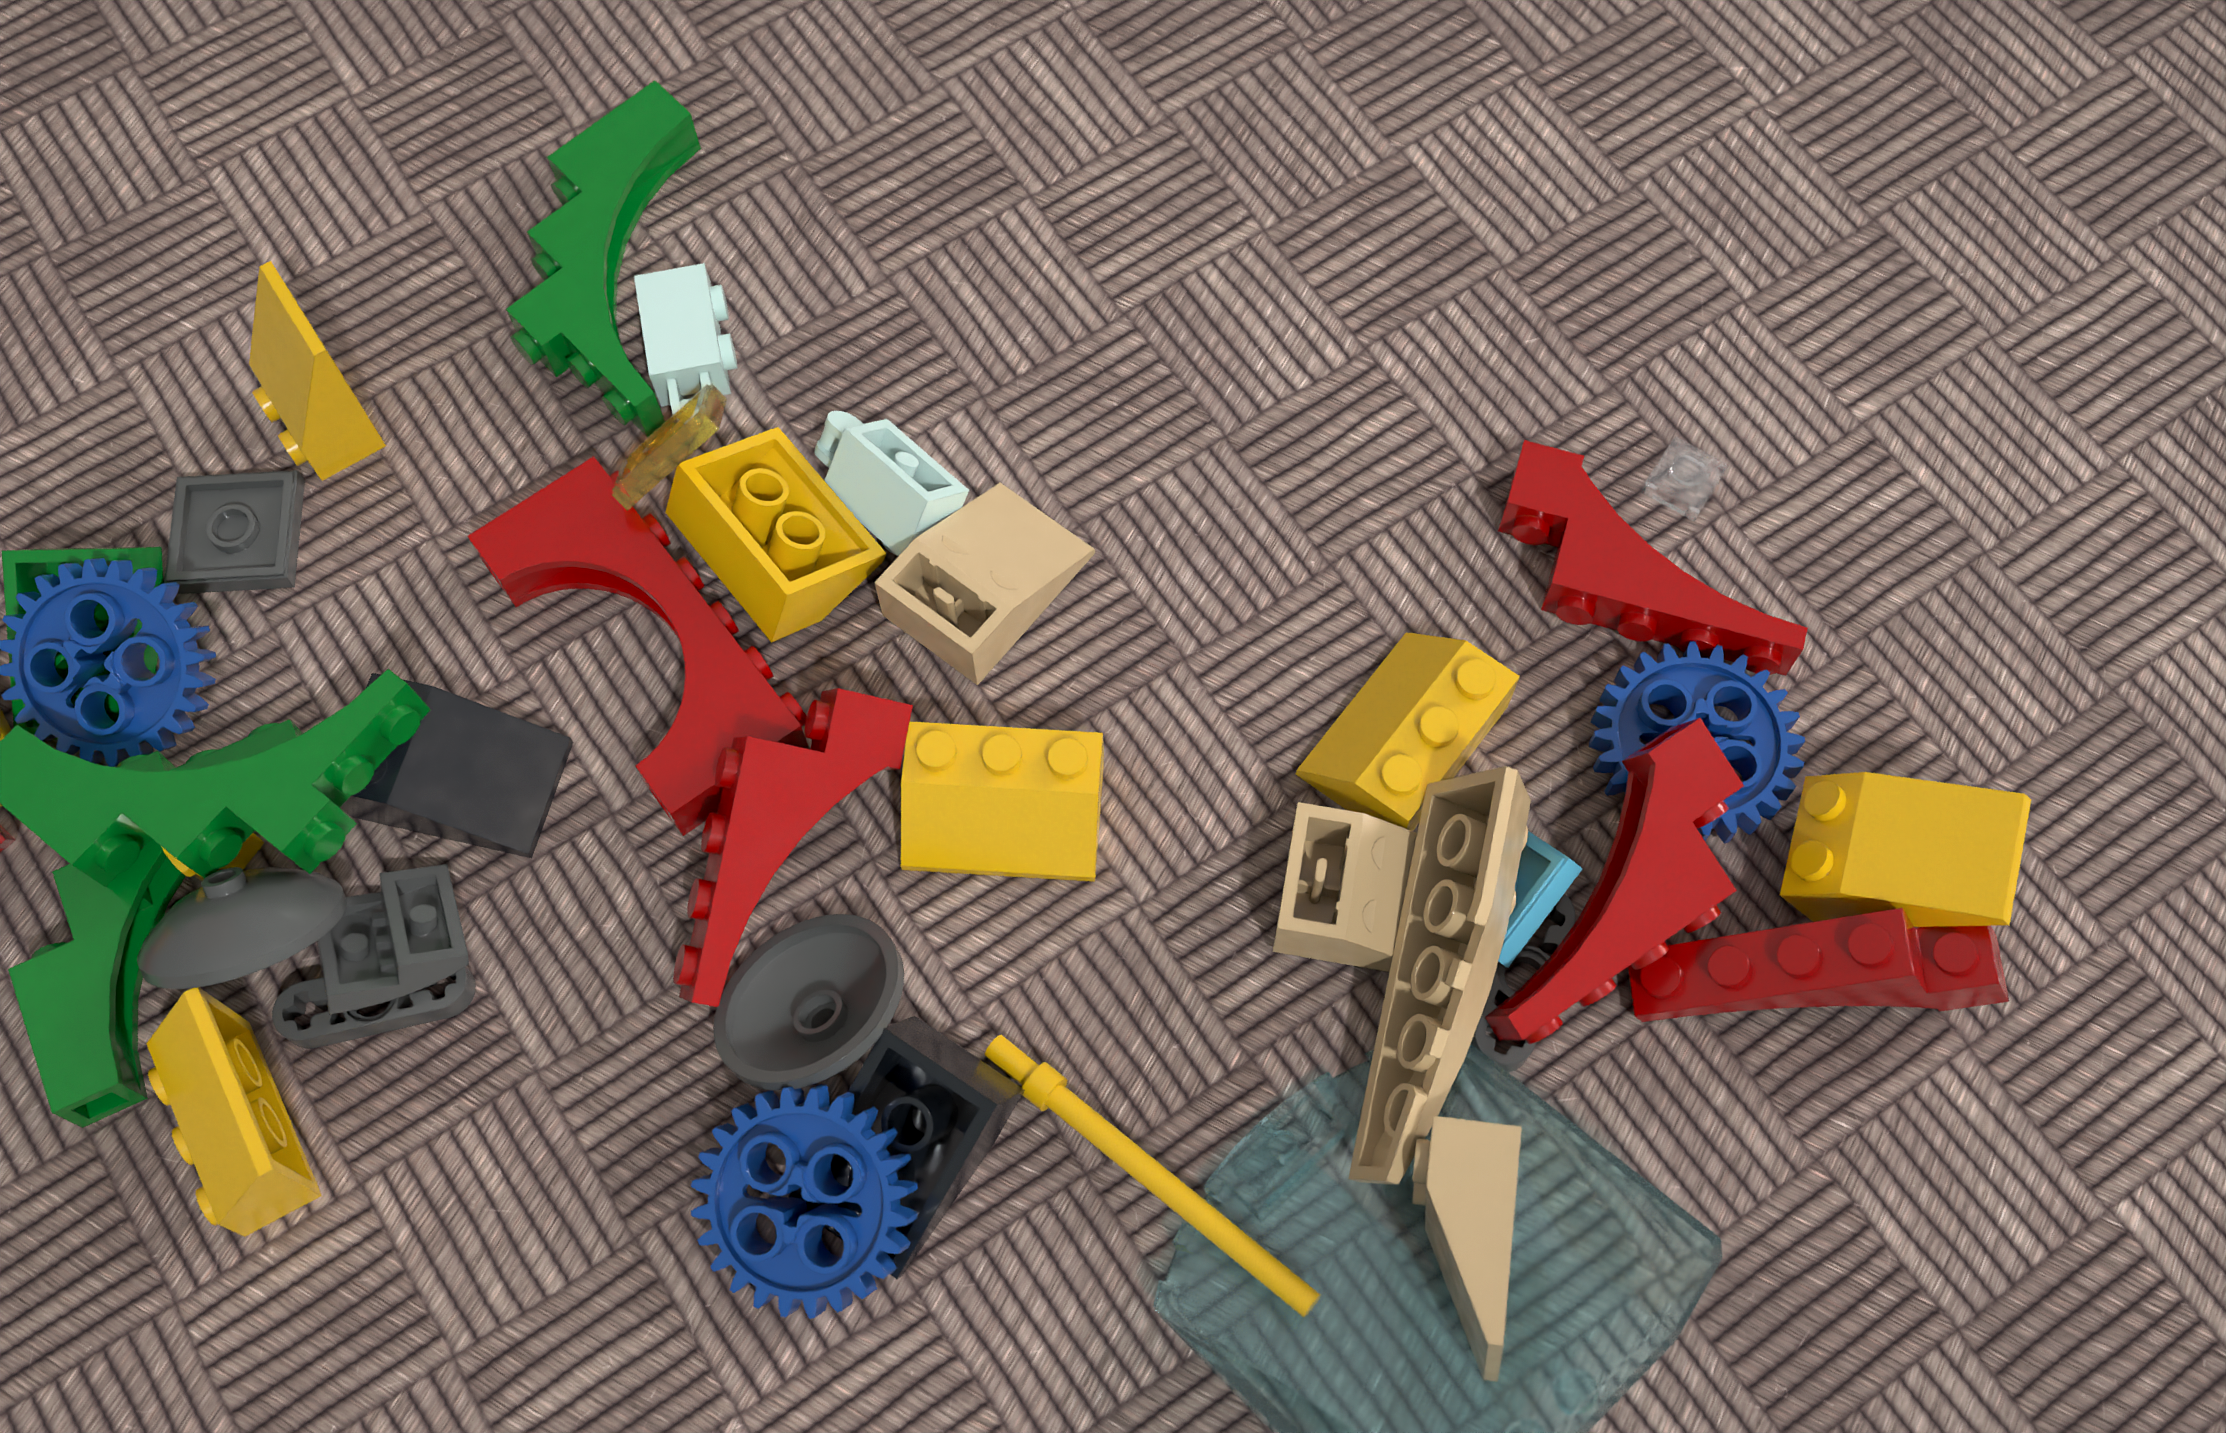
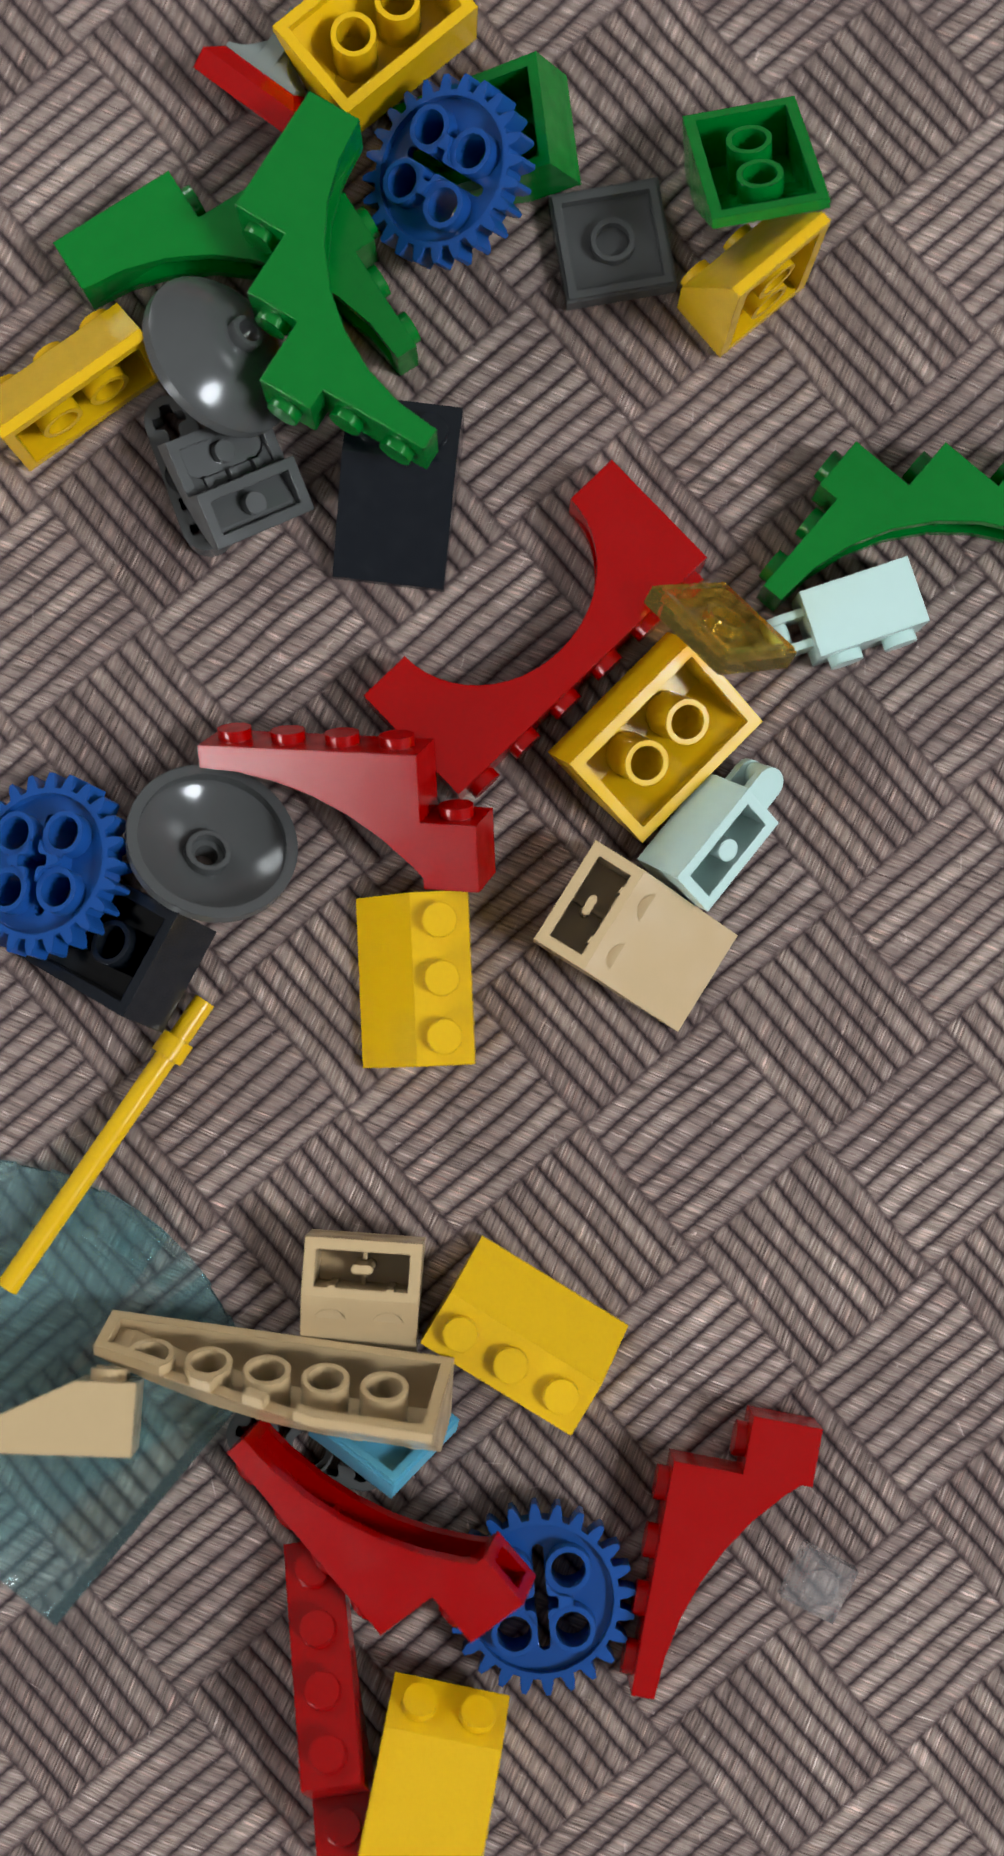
camera: 85 degrees right, 20 degrees up
none -> green slope [682,96,830,229]

